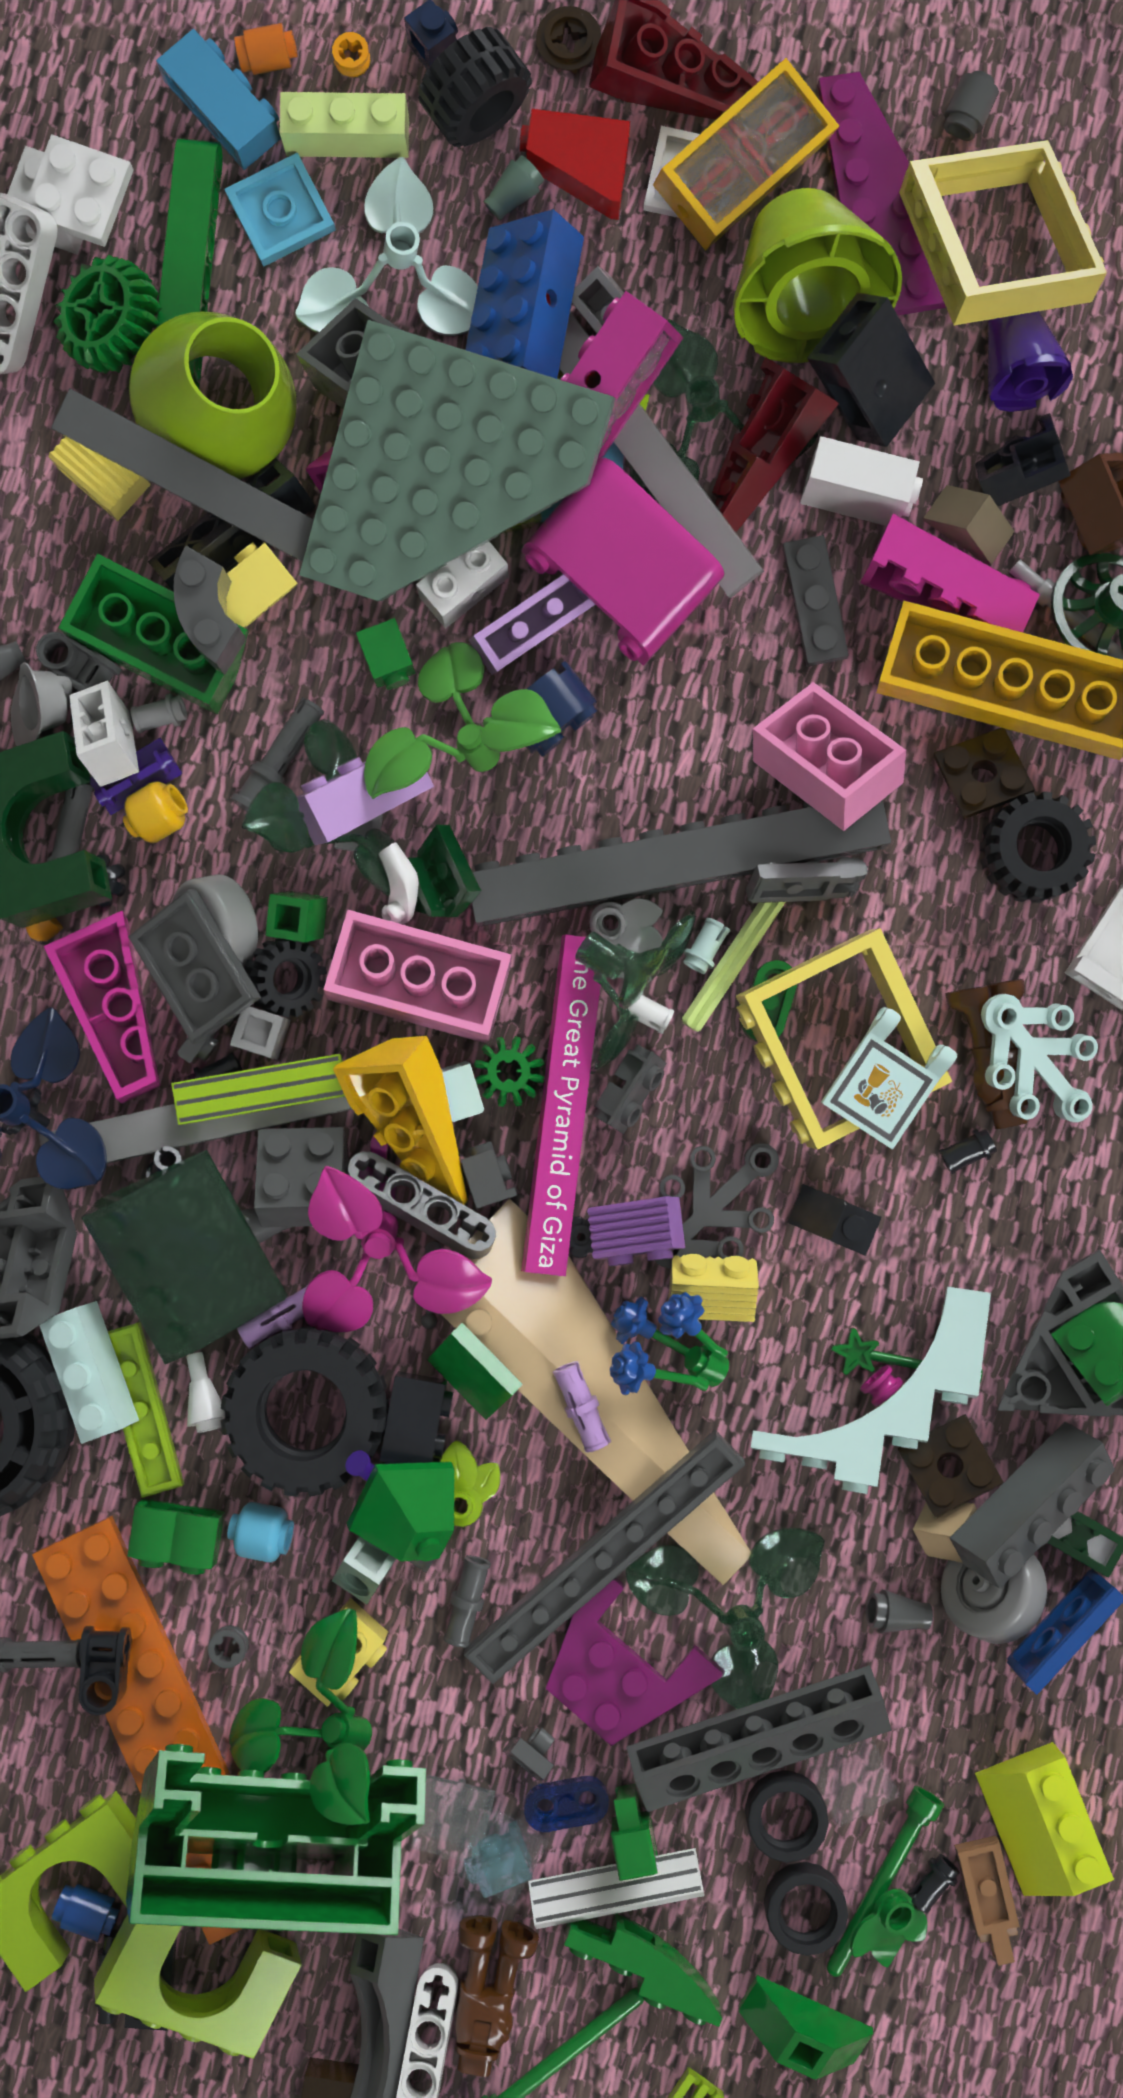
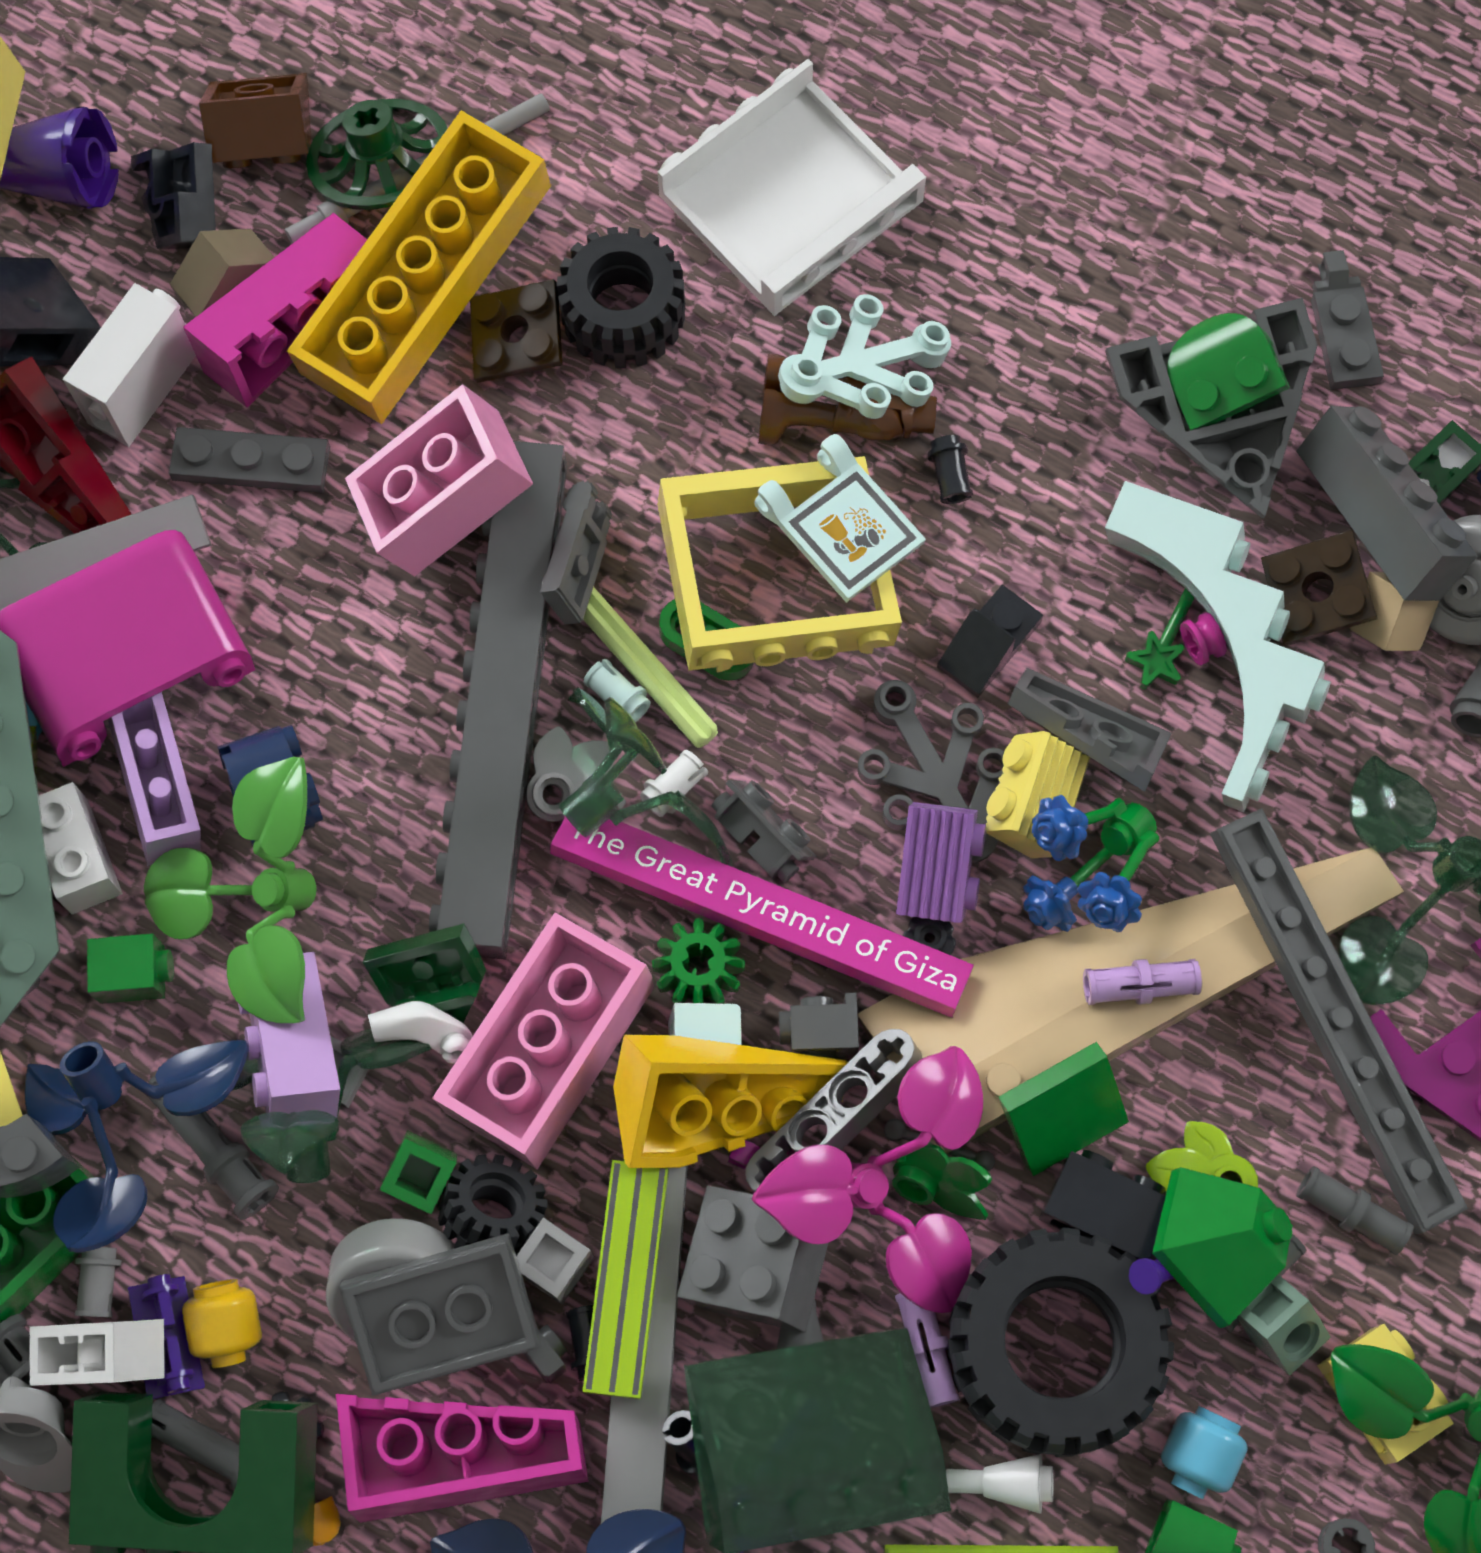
camera: 75 degrees left, 15 degrees down
none -> dark blue plant [25,1040,249,1253]
none -> green plate [892,1143,992,1220]
none -> dark grey wing [1008,668,1172,792]

